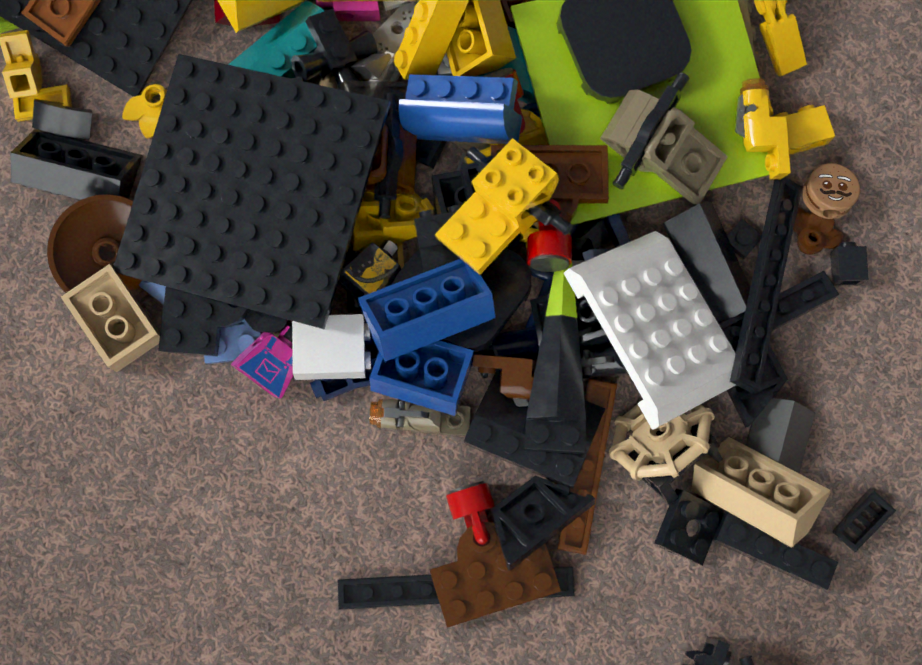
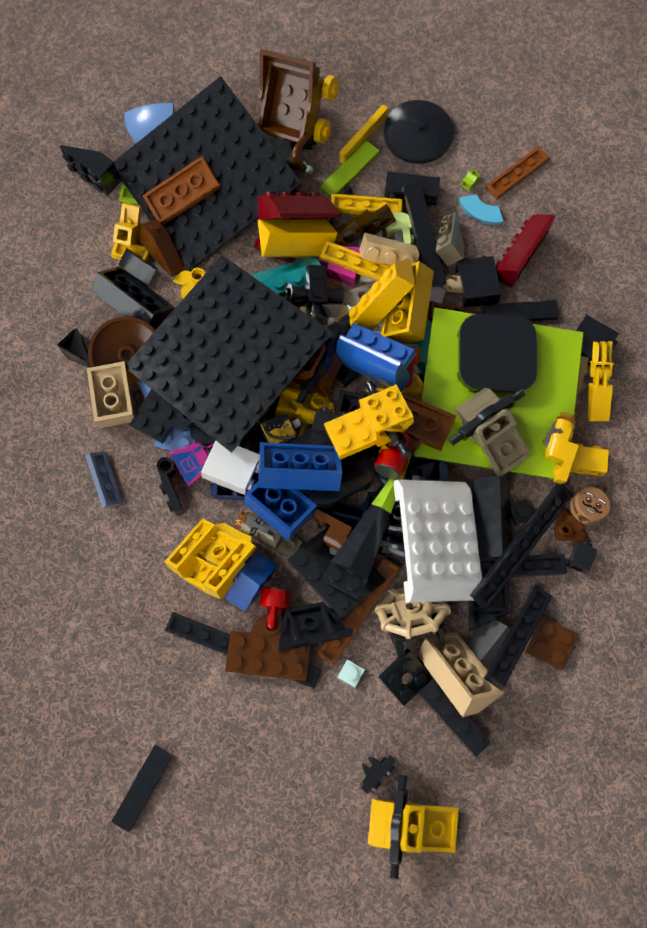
camera: 25 degrees right, 5 degrees down
black slope [832,487,896,552] -> none
none -> black slope [57,328,91,368]
none -> sand blue plate [86,452,123,509]
none -> reddish brown slope [138,219,185,277]
none -> black plate [156,457,184,516]
none -> yellow slope [165,518,257,599]
none -> blue brick [226,552,278,612]
none -> light aqua plate [337,659,365,688]
none -> black tile [484,585,552,690]
none -> reddish brown plate [525,616,579,671]

